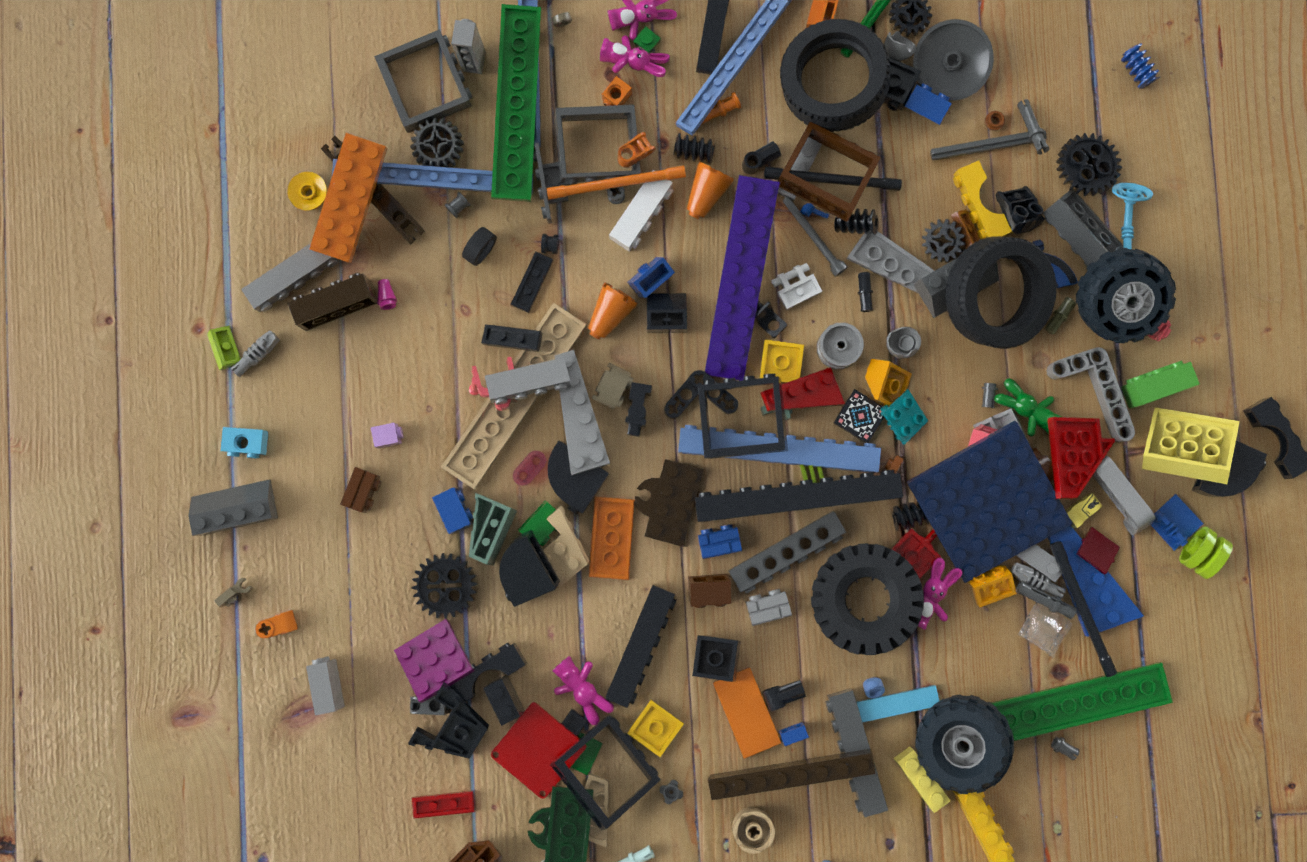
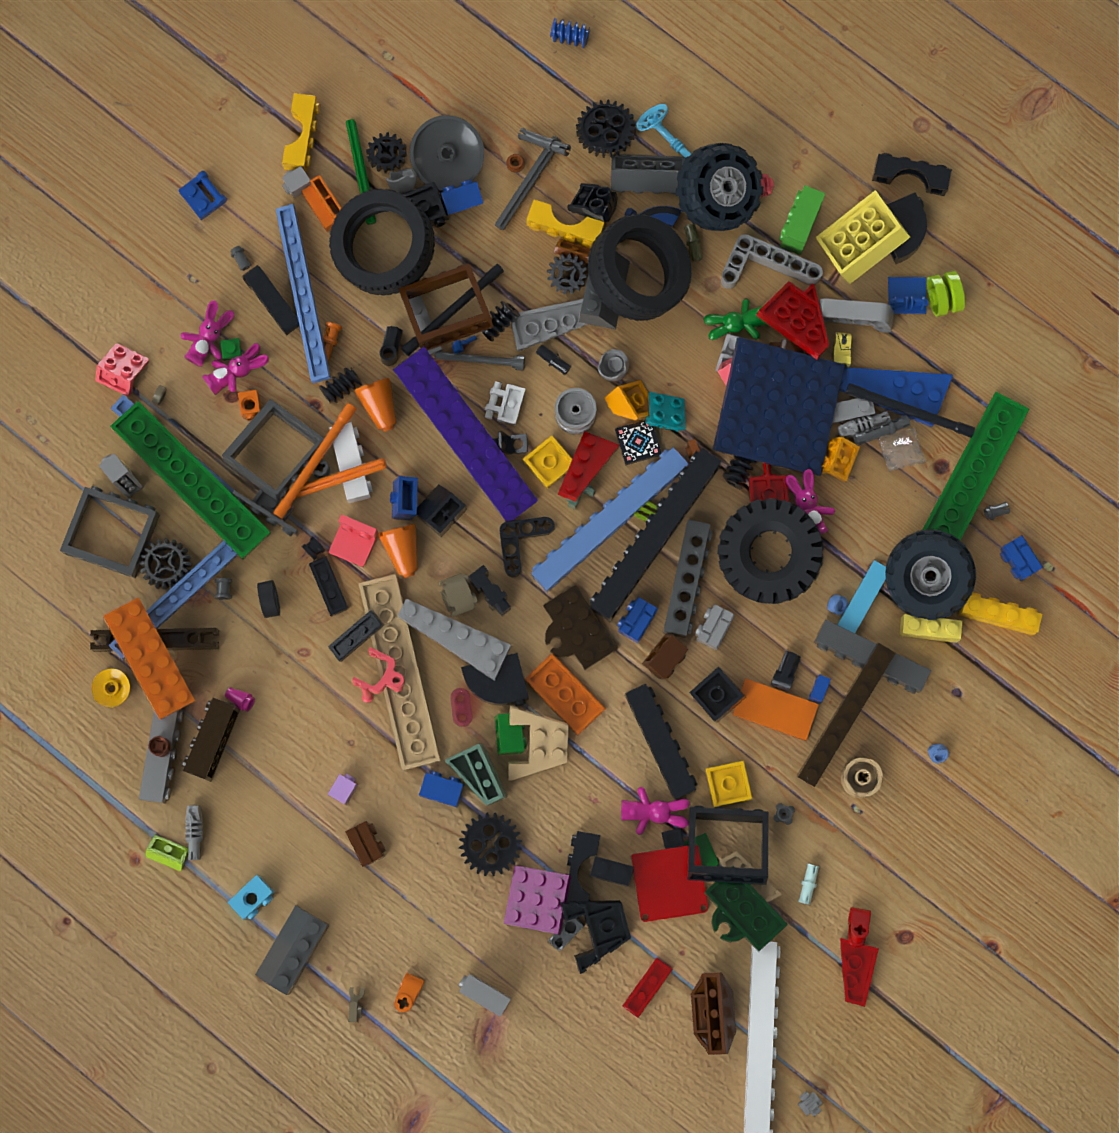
camera: 50 degrees left, 5 degrees down
light grey brick [485,358,570,405] -> none
black brick [499,530,560,607] -> none
orange piece [617,132,656,168] -> none
black window [698,374,788,459] -> none
dark grey pin [981,383,998,408] -> none
dark red piece [1076,527,1120,574] -> none
none -> copper wheel [148,736,171,757]
none -> orange axle [289,458,387,499]
none -> coral bracket [329,514,378,567]
none -> blue brick [1000,535,1043,581]

